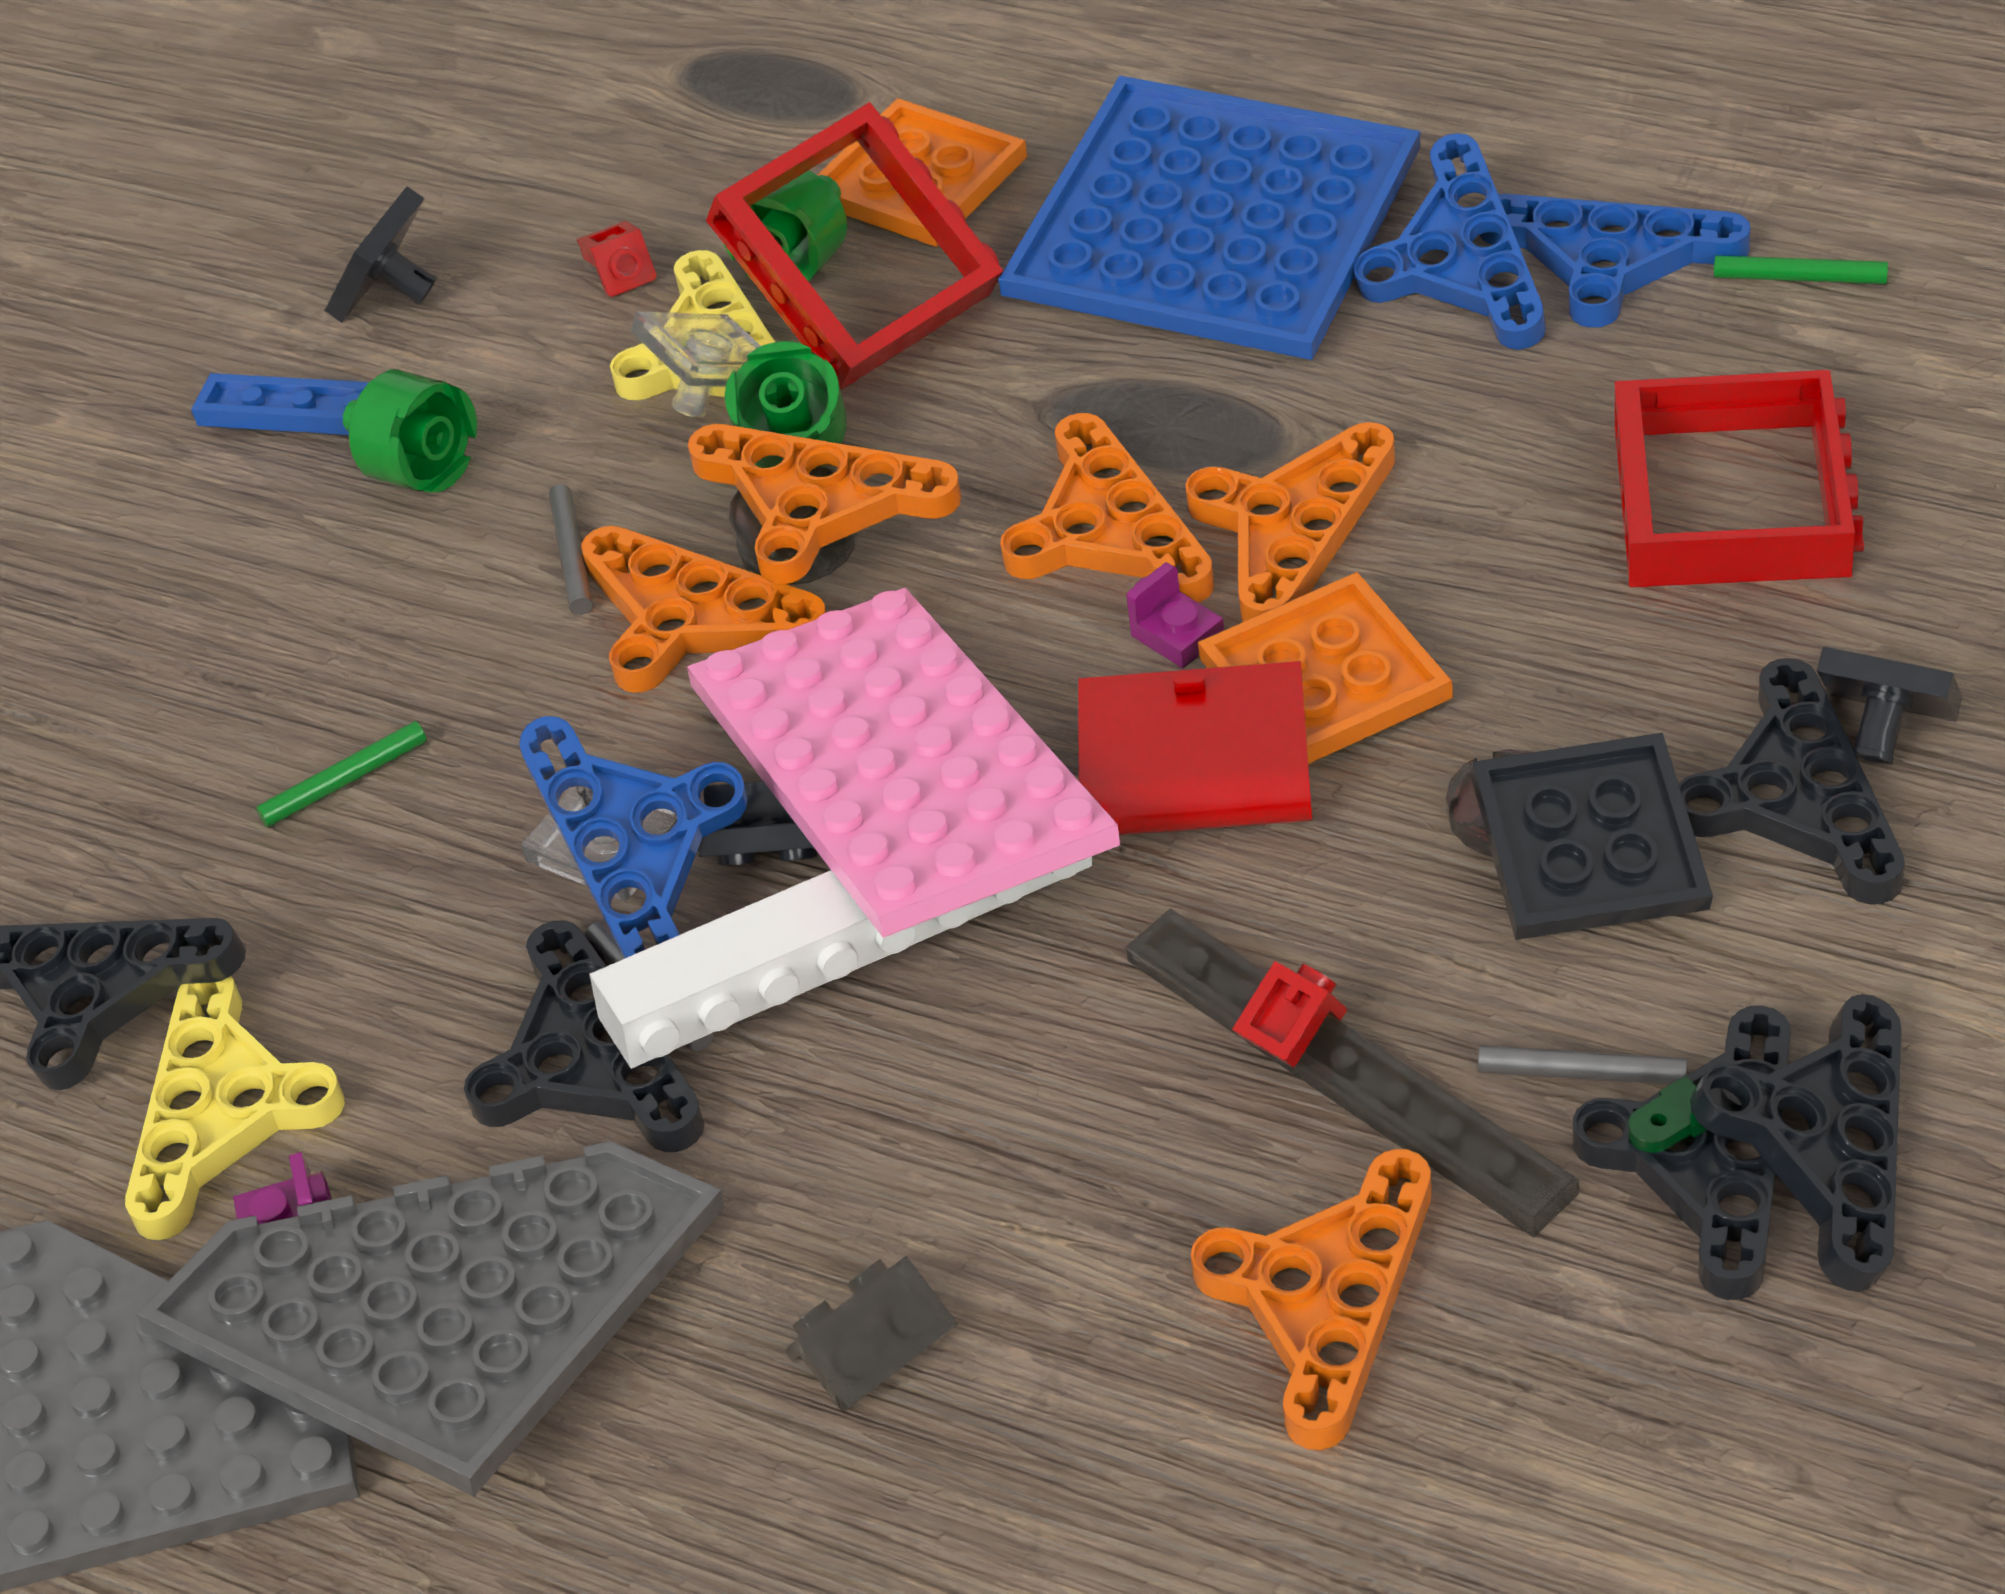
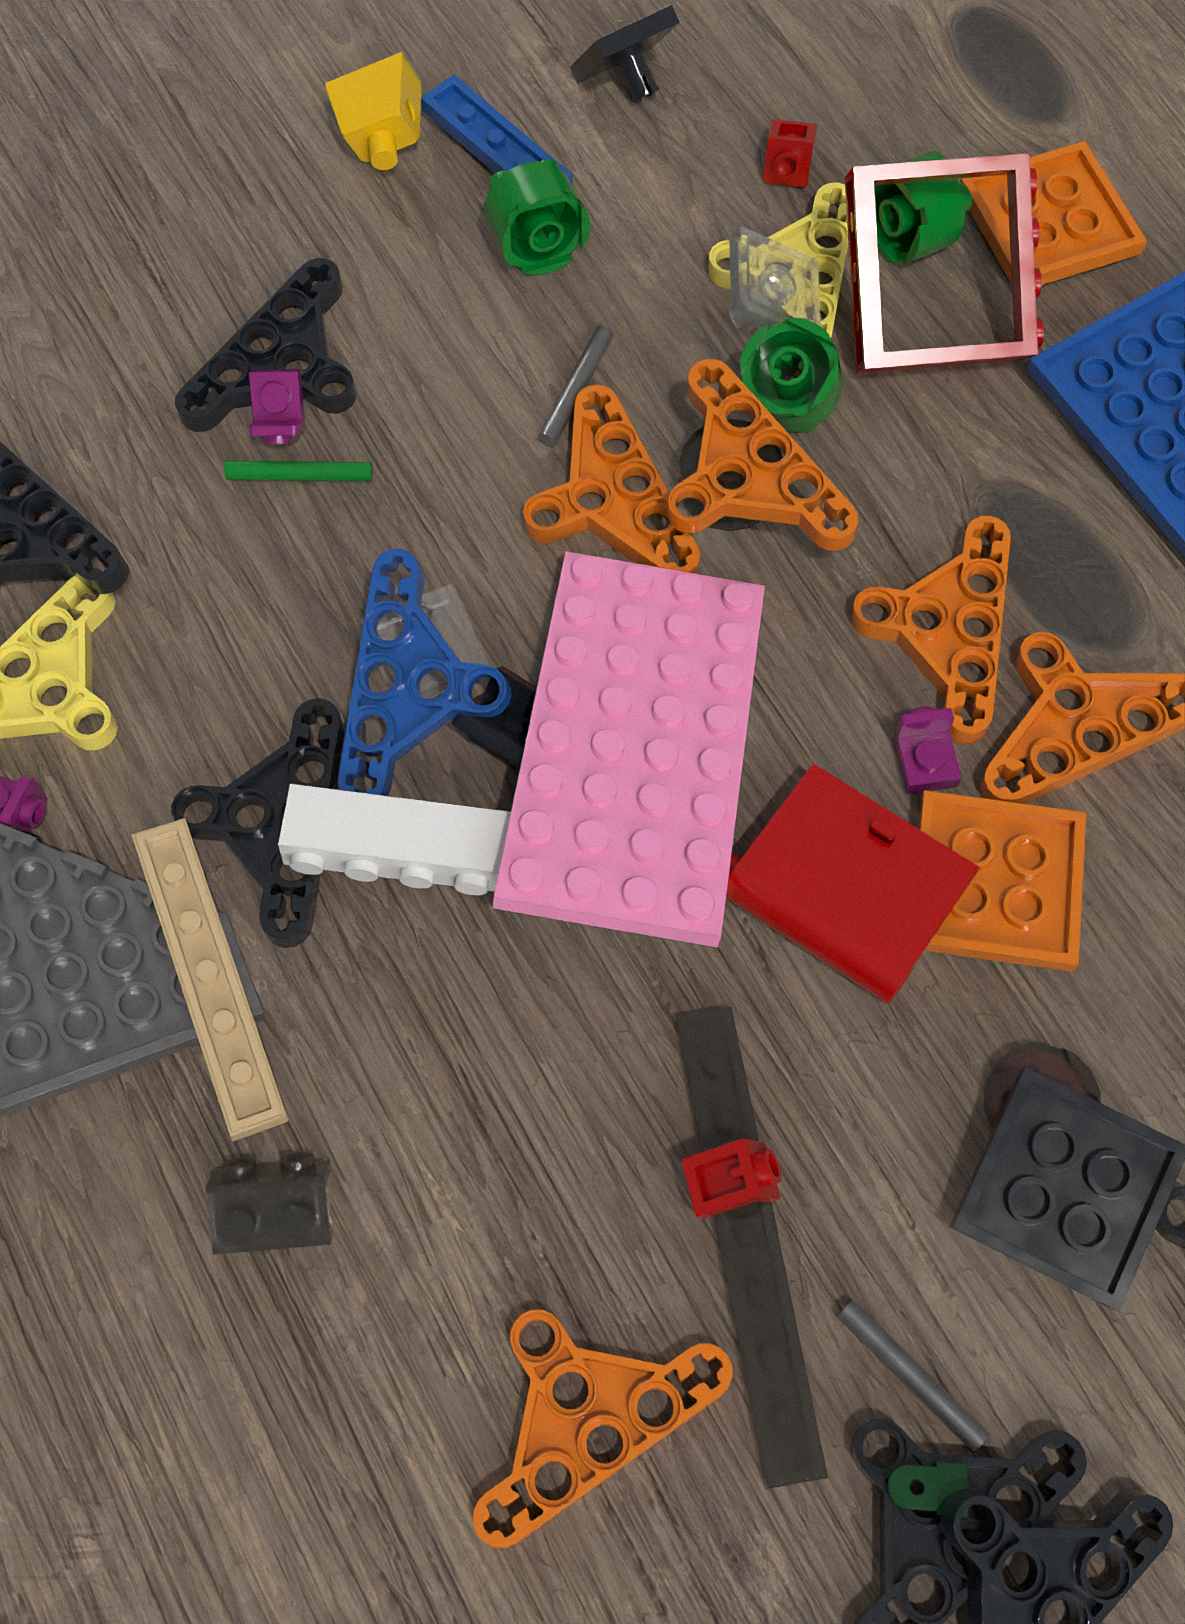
camera: 30 degrees right, 20 degrees up
none -> tan tile [132,818,288,1142]
none -> black beam [175,258,356,432]
none -> magenta bracket [249,369,305,444]
none -> yellow torso [325,52,422,170]

